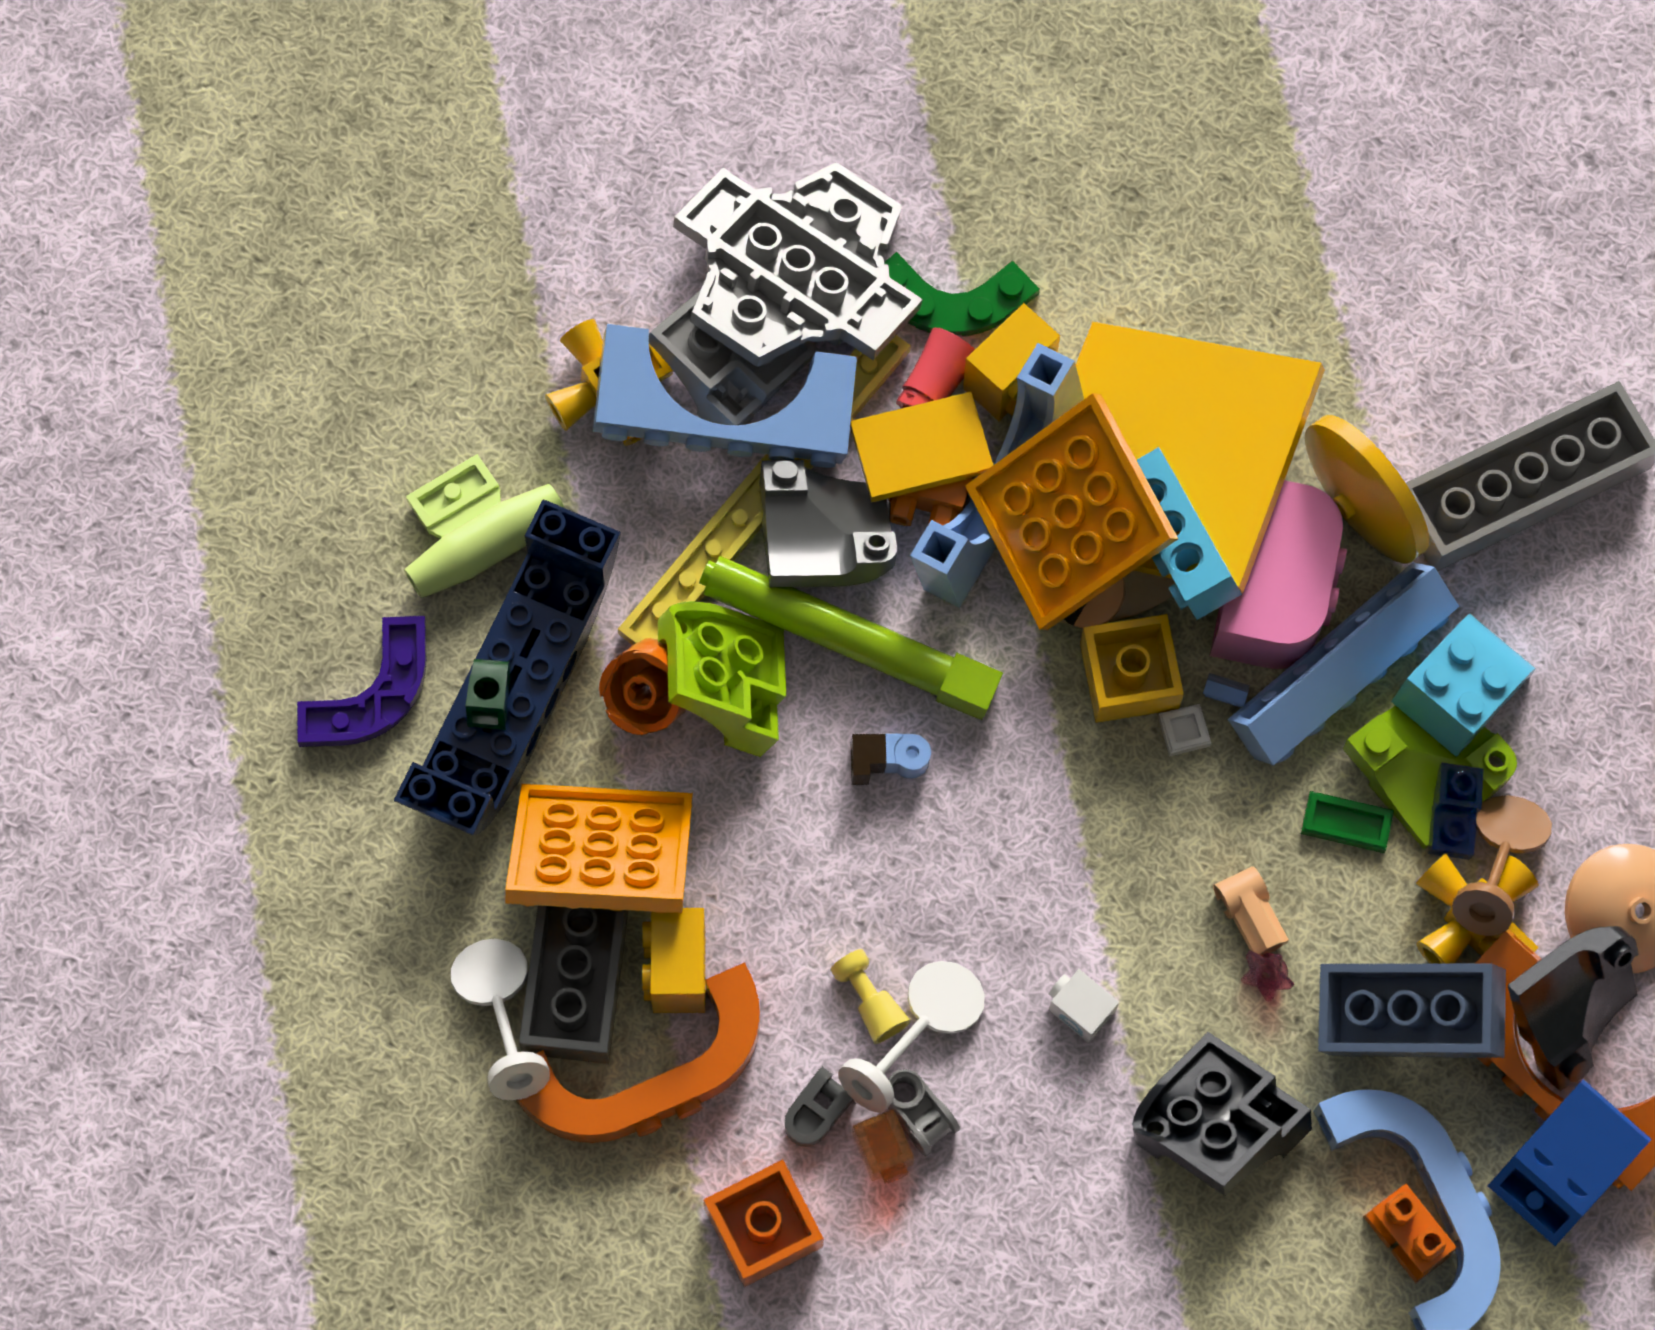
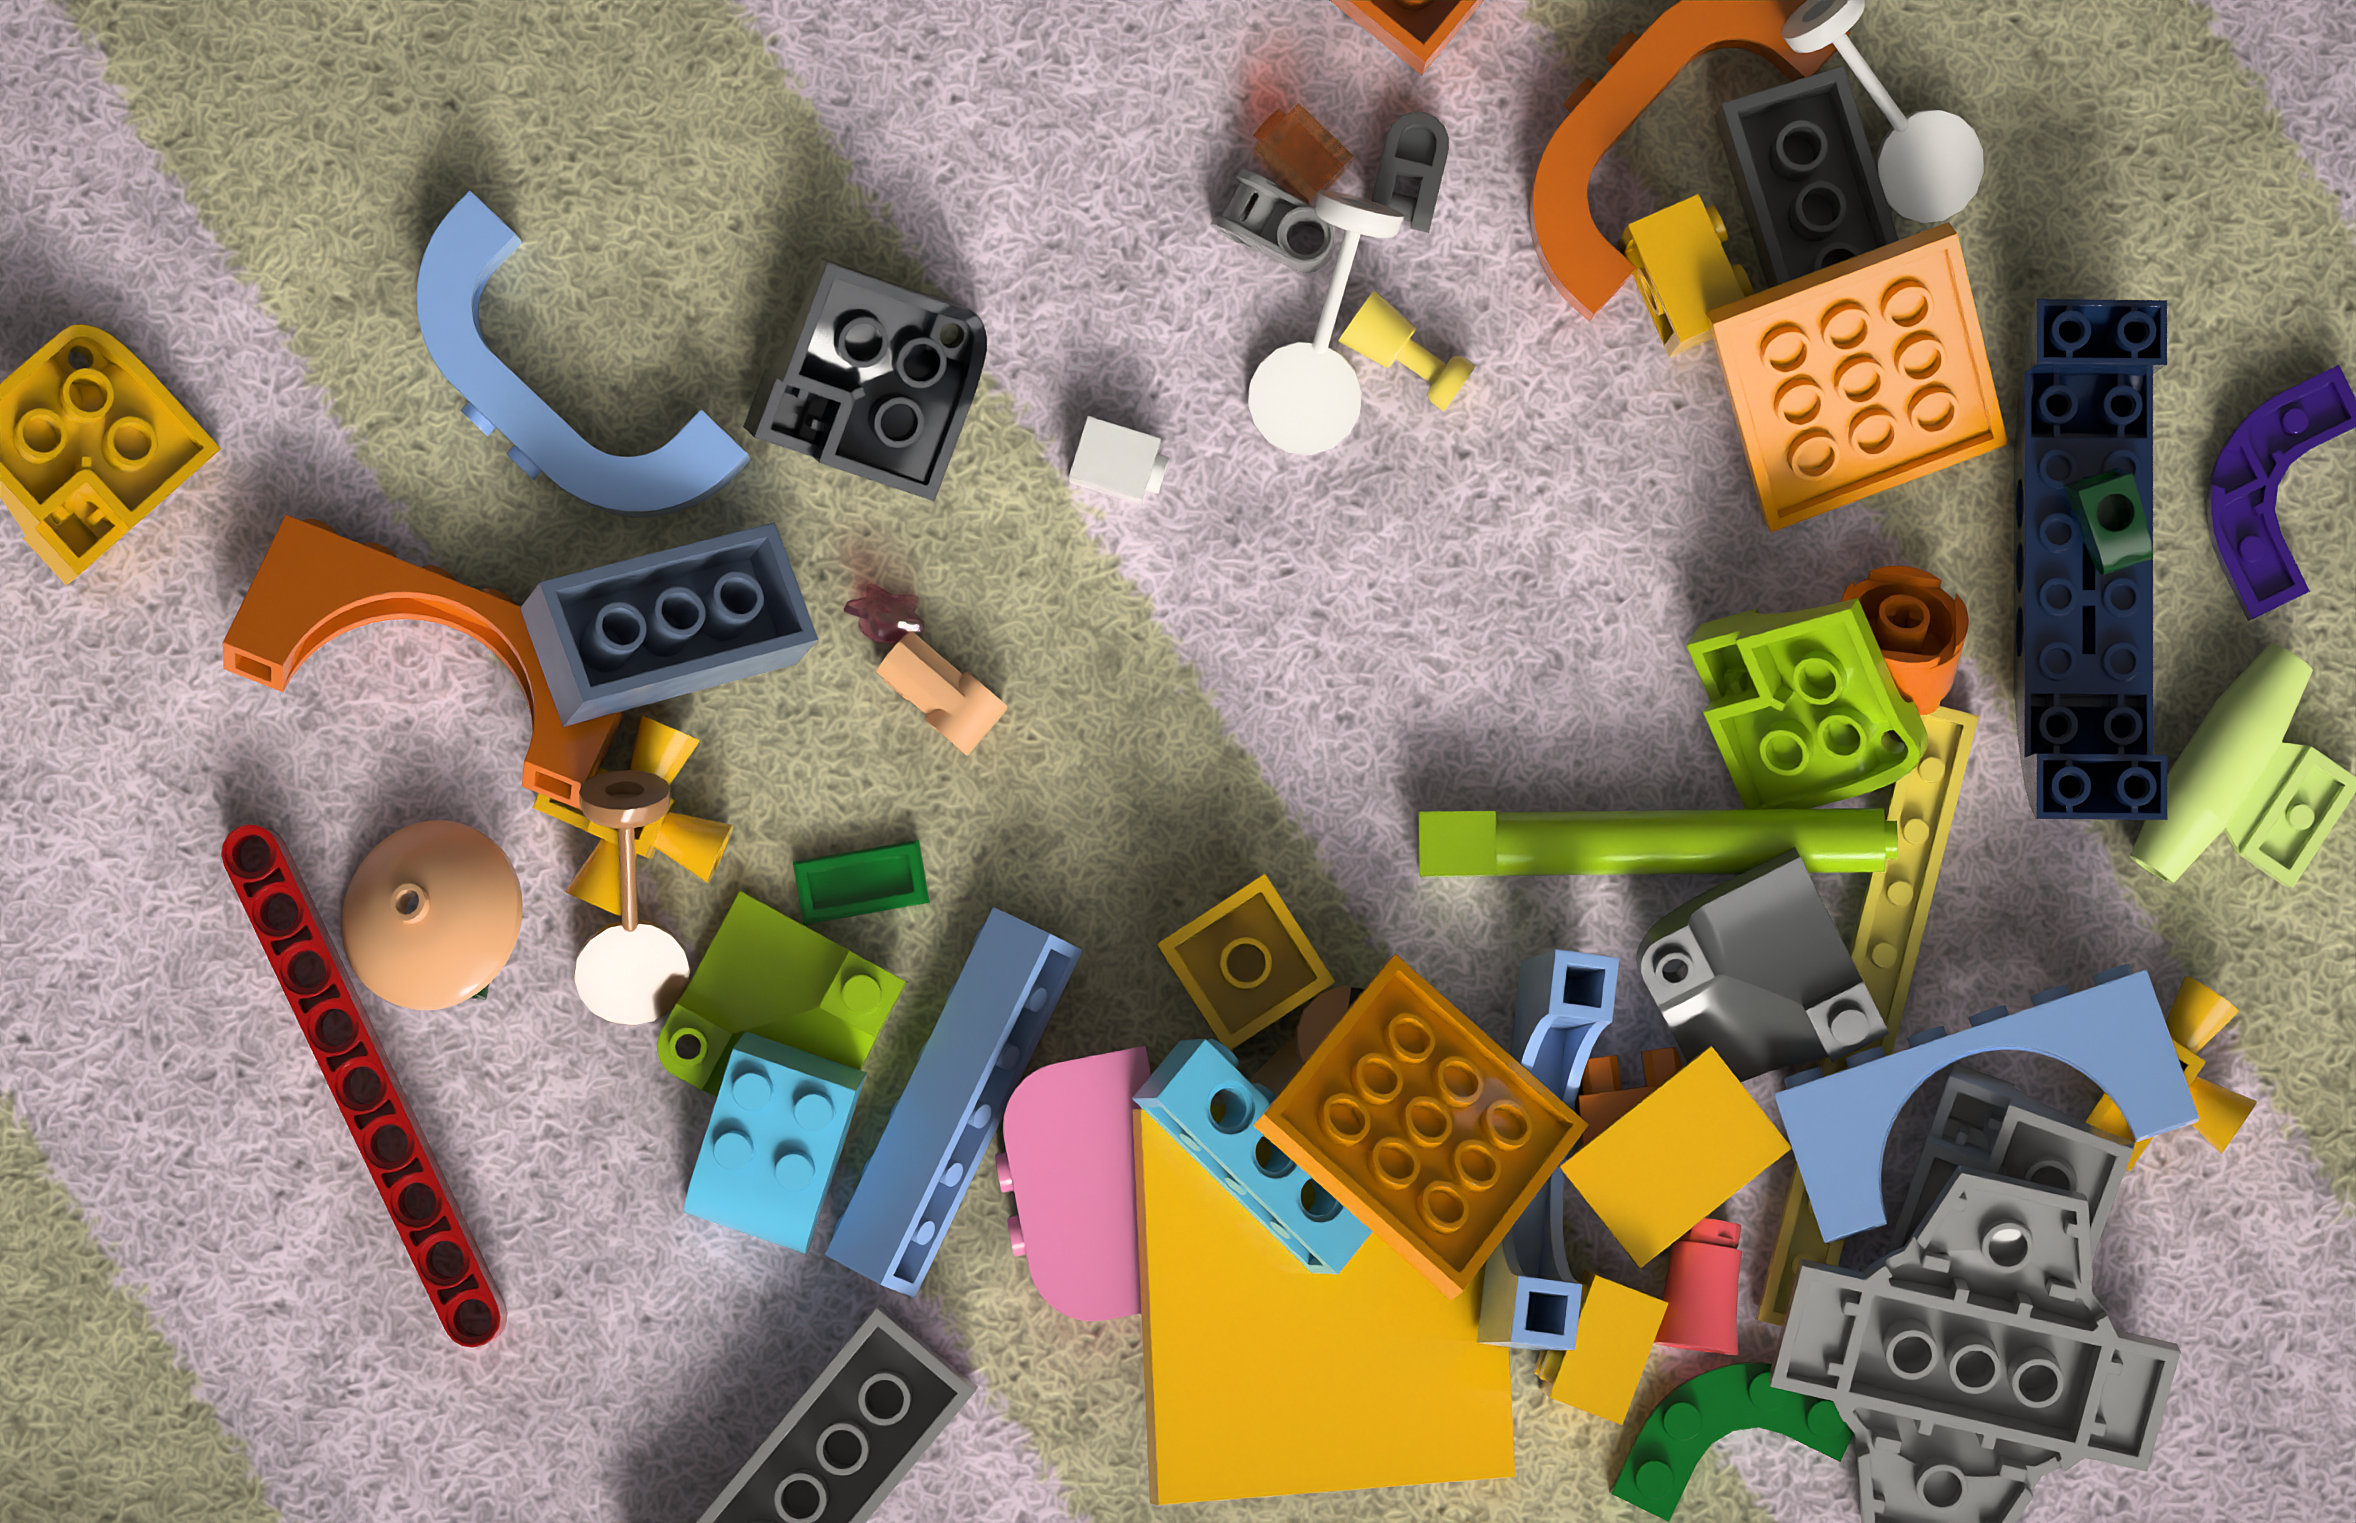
camera: 155 degrees right, 15 degrees up
leg [850,734,931,785] -> none
white tile [1158,704,1211,757] -> none
medium blue tile [1203,673,1250,707] -> none
yellow dish [1305,415,1429,564] -> none
orange hips [1363,1183,1457,1283] -> none
slope [1428,762,1484,860] -> none
blue slope [1488,1079,1652,1246] -> none
black slope [1507,926,1639,1091] -> none

